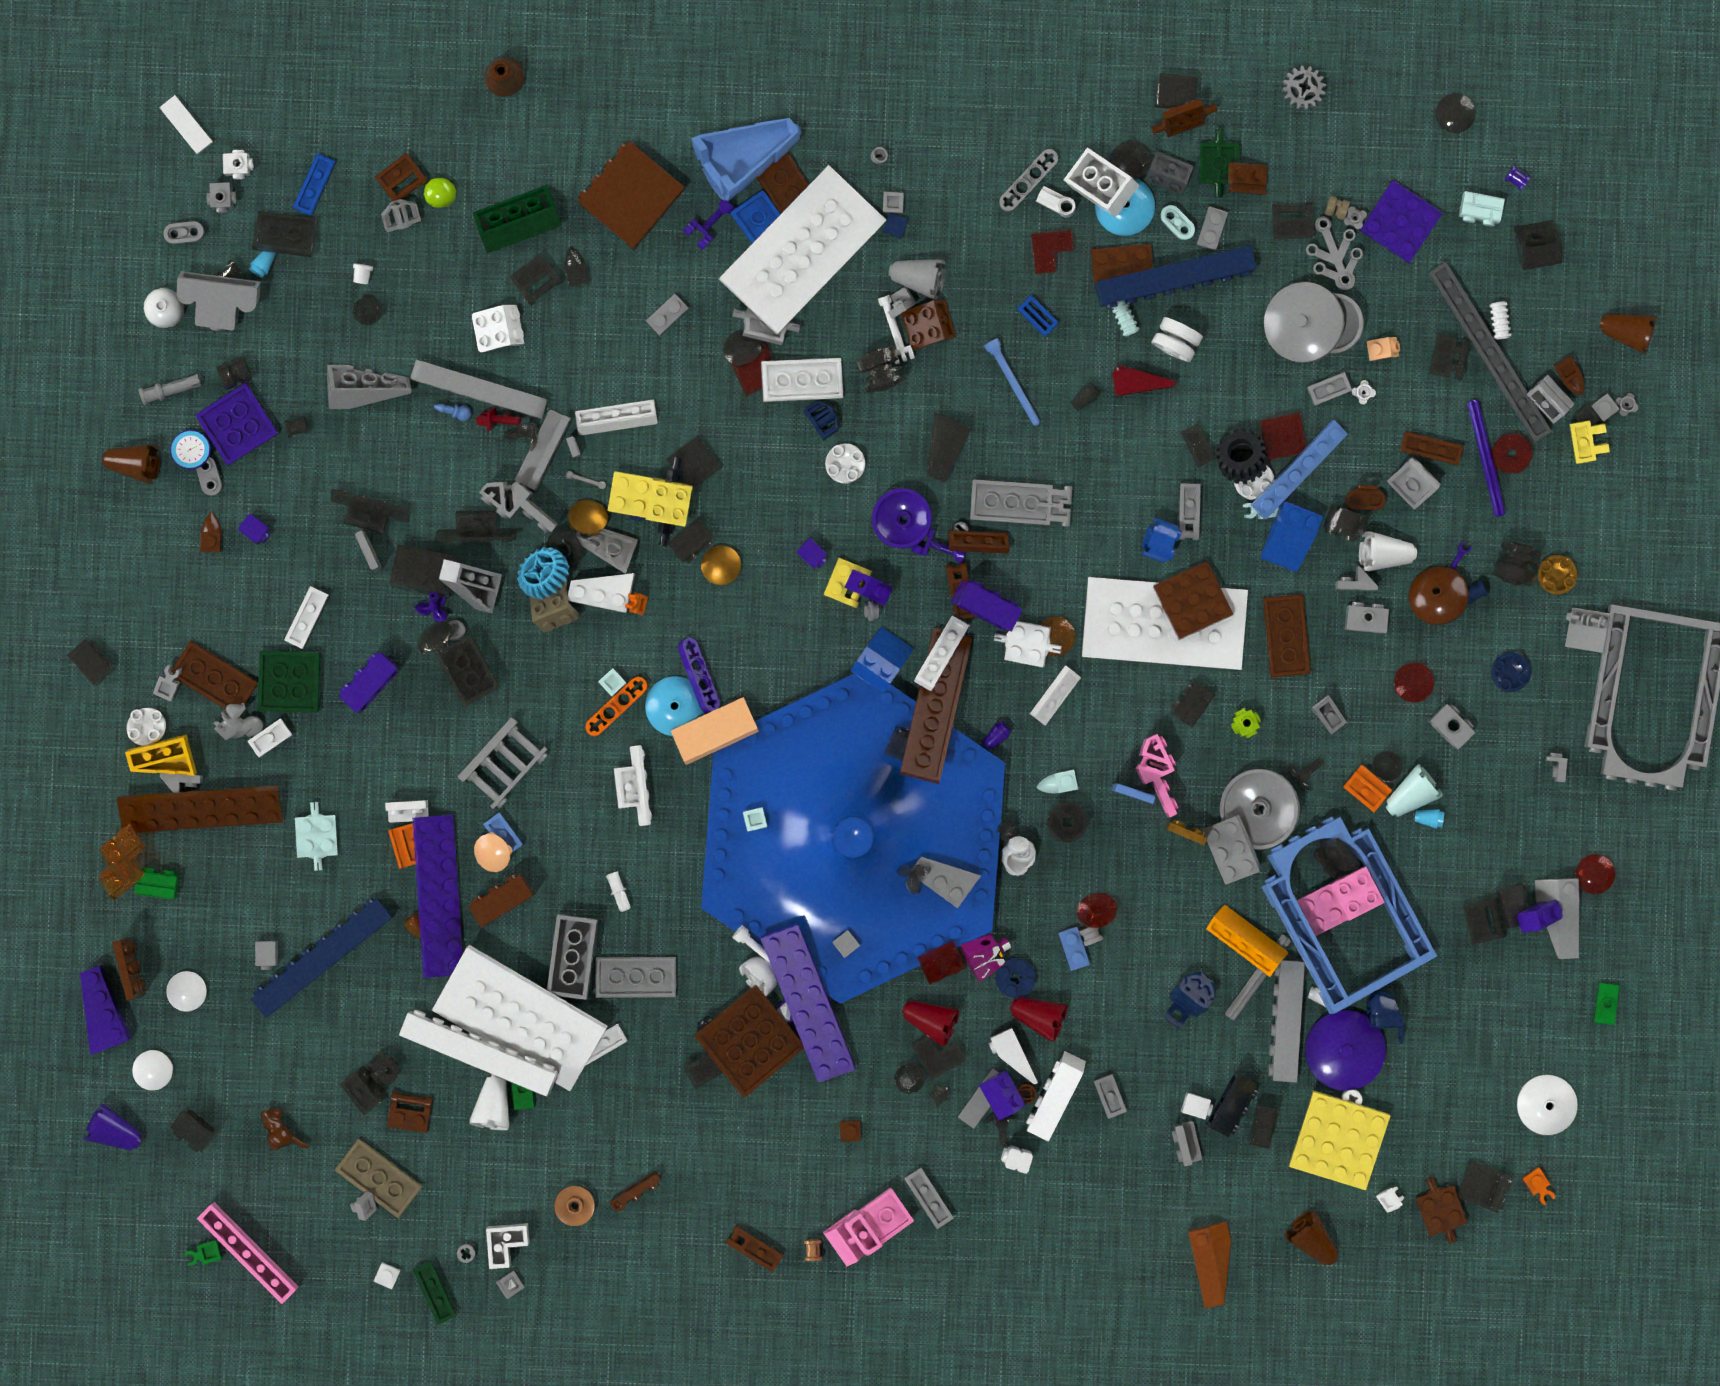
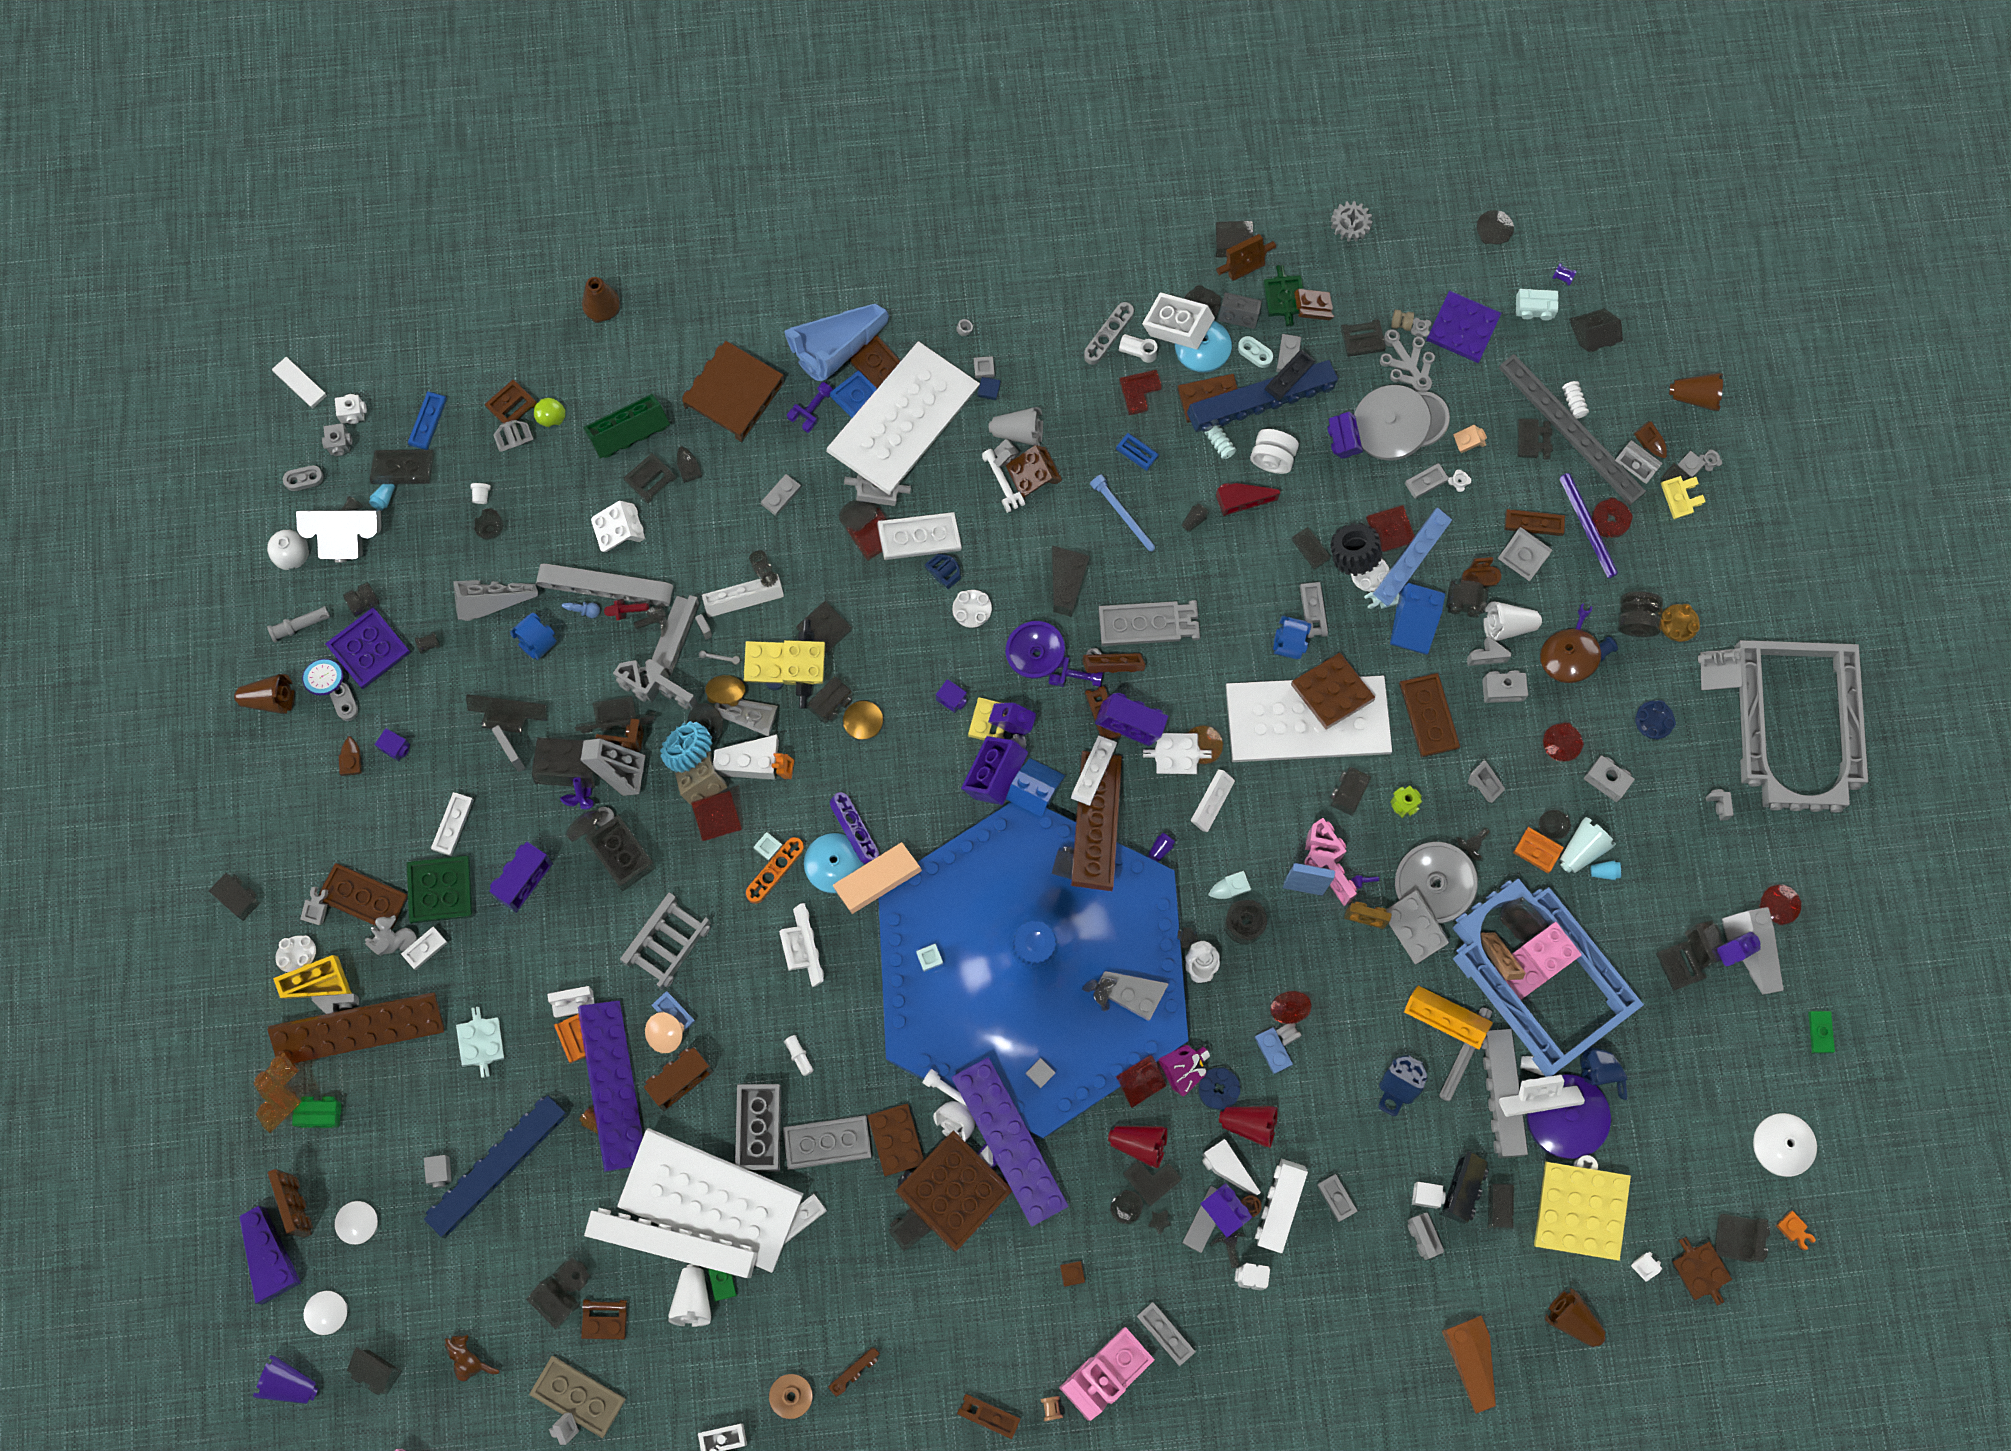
camera: 10 degrees left, 15 degrees down
clear smoke wheel [855,347,906,393] -> none
none -> blue brick [510,613,557,660]
none -> reddish brown bracket [595,719,644,753]
none -> clear red plate [691,791,742,841]
none -> clear smoke connector [749,550,778,587]
none -> reddish brown plate [868,1104,924,1177]
none -> dark purple brick [961,736,1028,805]
none -> black tile [1264,349,1315,401]
none -> dark purple brick [1327,412,1363,459]
none -> dark purple hand [1351,875,1379,889]
none -> medium nougat plate [1480,932,1526,980]
none -> white bracket [1499,1075,1585,1117]

